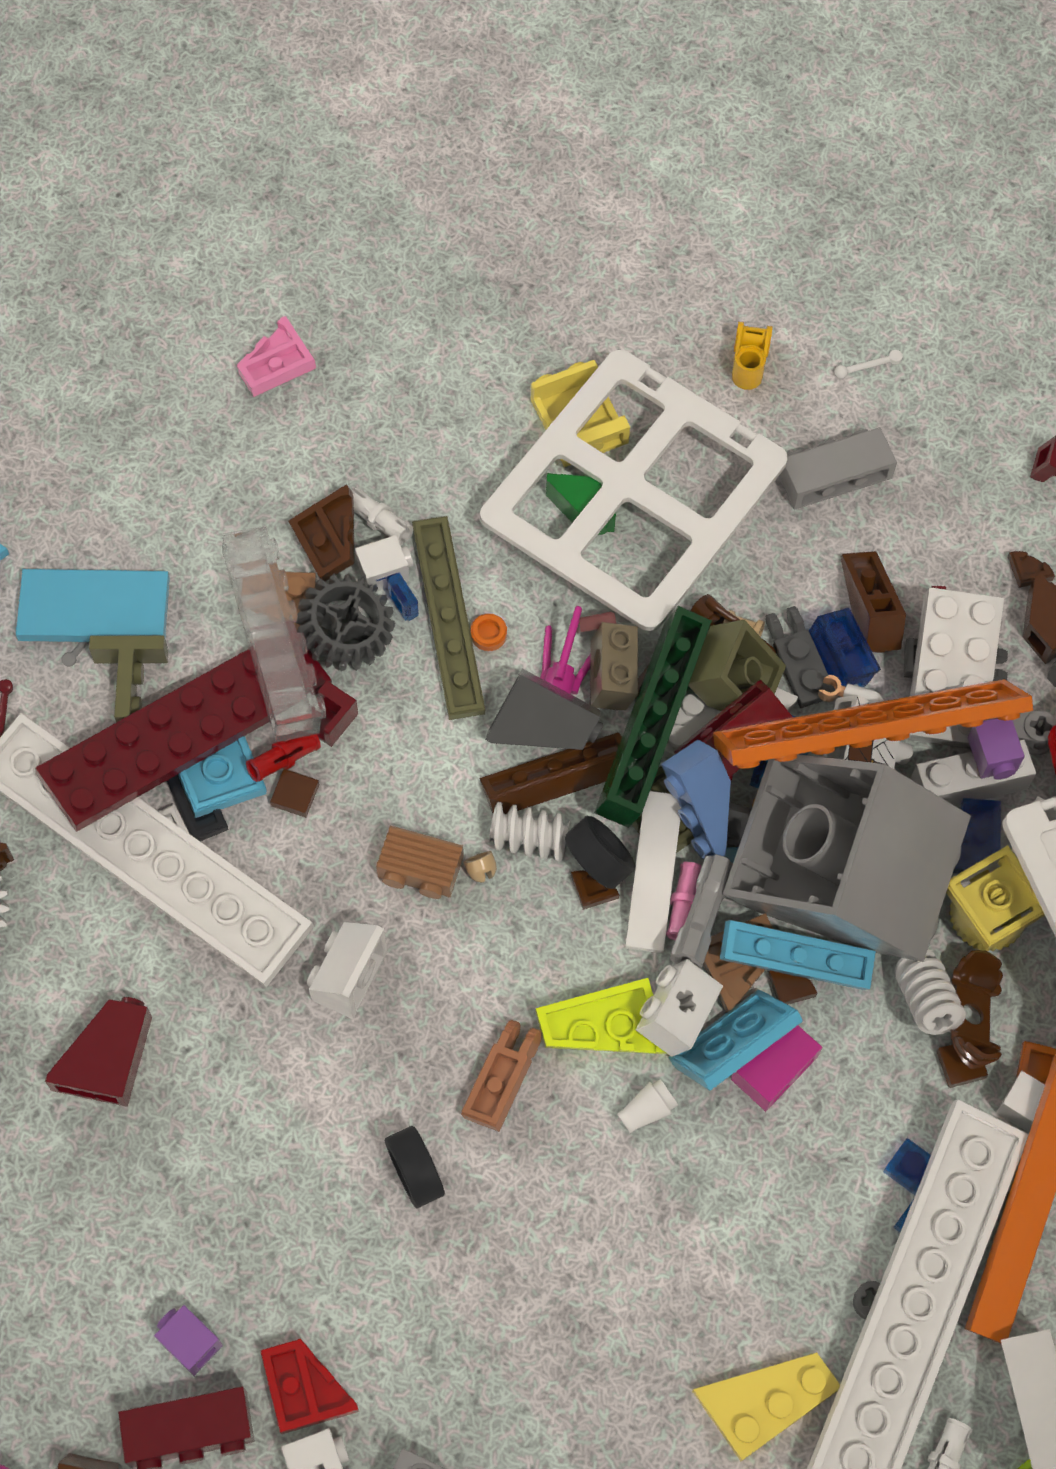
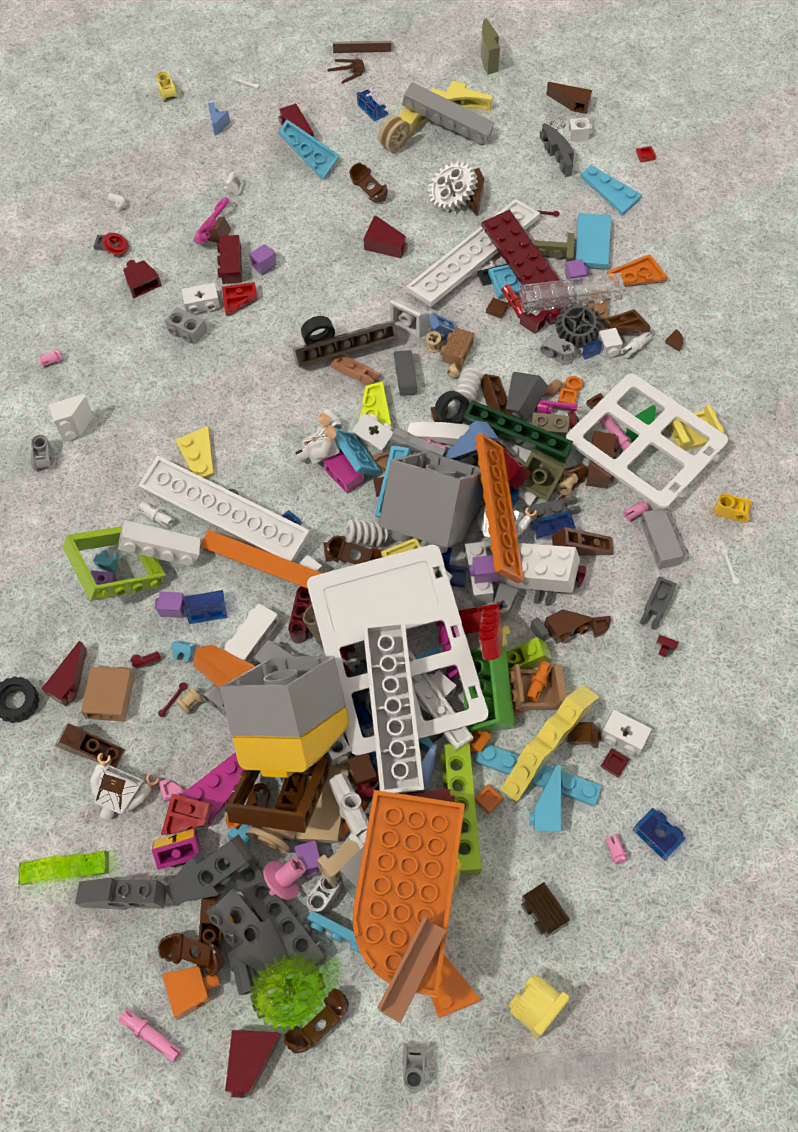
camera: 100 degrees right, 5 degrees down
bright pink wing [237,316,316,397] -> none
olive tile [412,516,485,720] -> none
none -> dark brown brick [292,321,398,367]
none -> white torso [295,412,340,463]
none -> dark grey beam [394,350,417,395]
none -> tan bush [426,331,442,353]
none -> medium blue slope [428,312,458,341]
none -> light grey piece [540,335,574,365]
none -> medium nougat arm [544,379,562,396]
none -> orange tile [557,388,579,404]
none -> medium lavender brick [564,259,588,288]
none -> reddish brown tile [586,393,604,410]
none -> reddish brown brick [586,431,618,489]
none -> bright pink pin [600,415,632,451]
none -> orange wing [606,254,668,287]
none -> bright pink pin [623,501,649,522]
none -> dark grey hinge [640,576,677,630]
none -> reddish brown tile [665,329,683,352]

